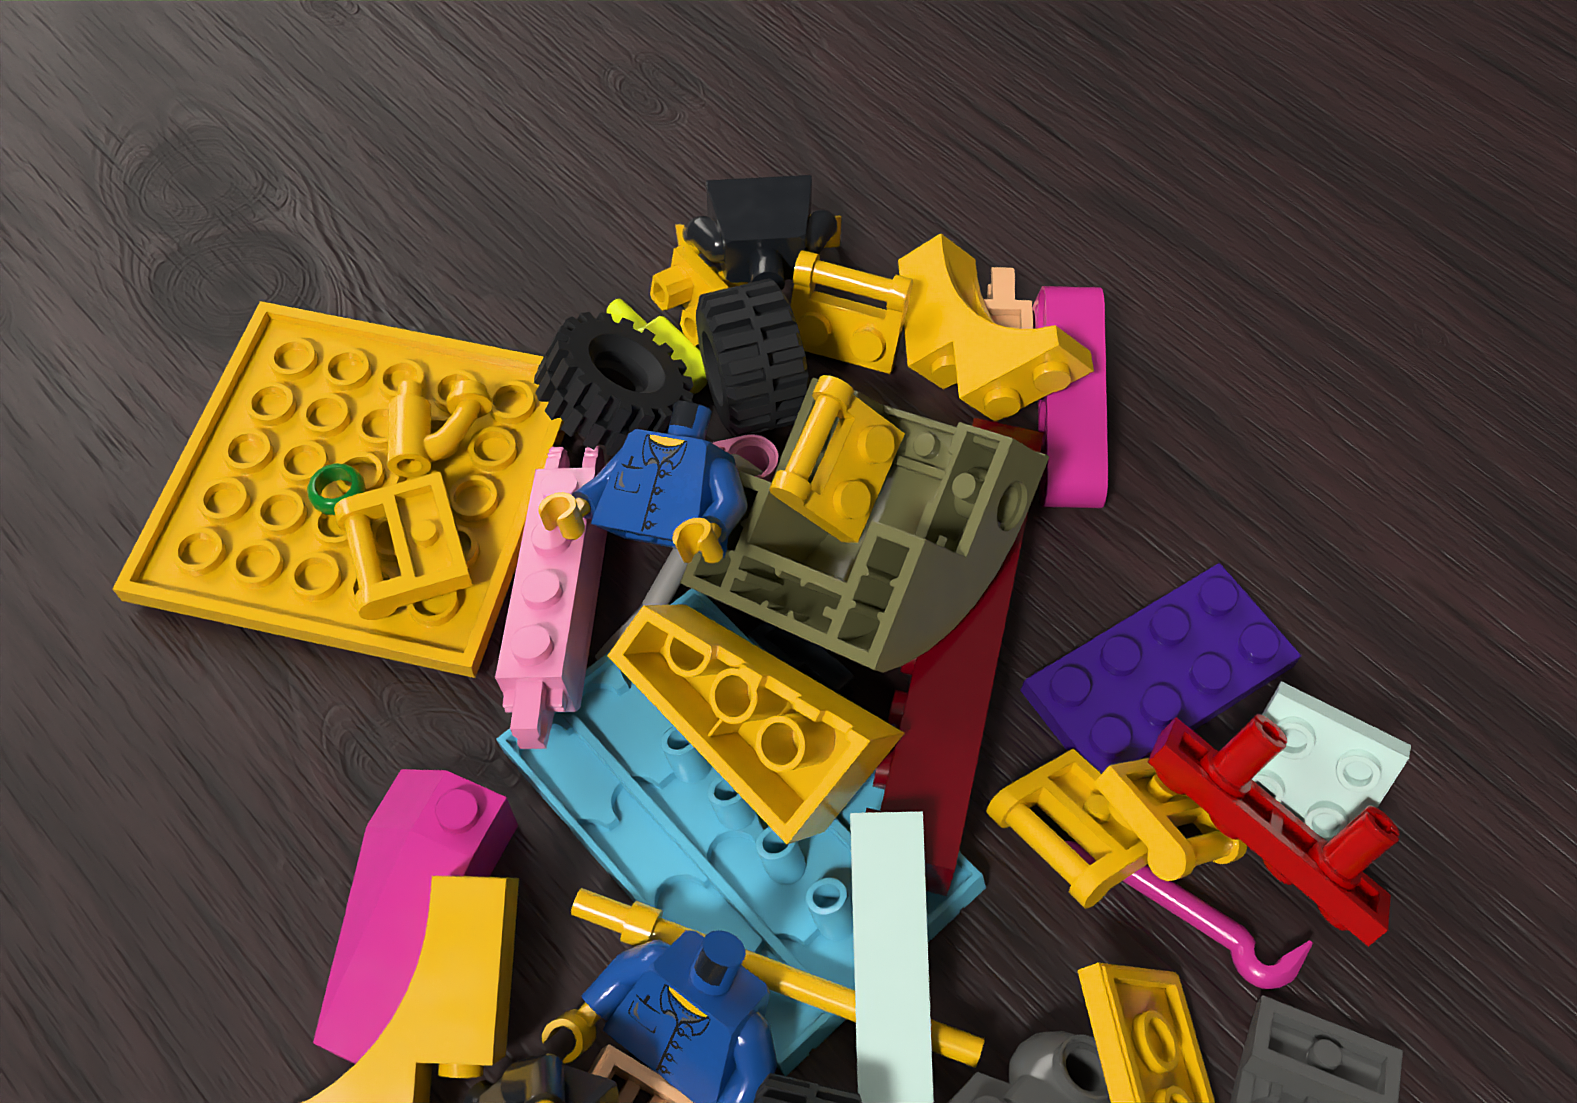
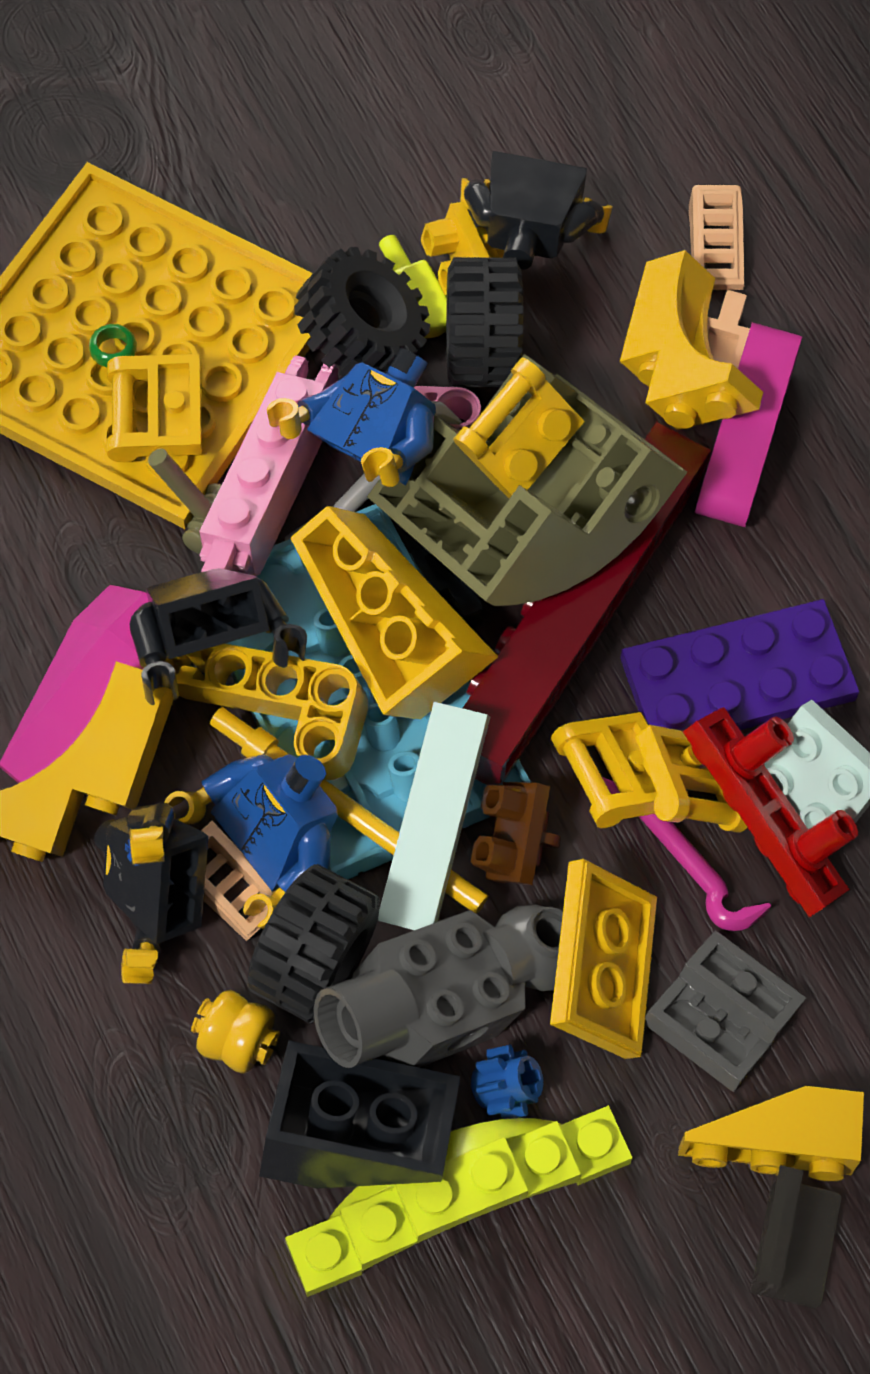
camera: 15 degrees right, 5 degrees up
yellow plant [387,380,492,477] -> none
yellow plate [790,250,913,374] -> none
none -> black torso [129,568,307,705]
none -> olive piece [148,448,222,554]
none -> yellow beam [165,643,368,780]
none -> reddish brown hips [470,782,561,885]
none -> light nougat slope [689,185,744,290]

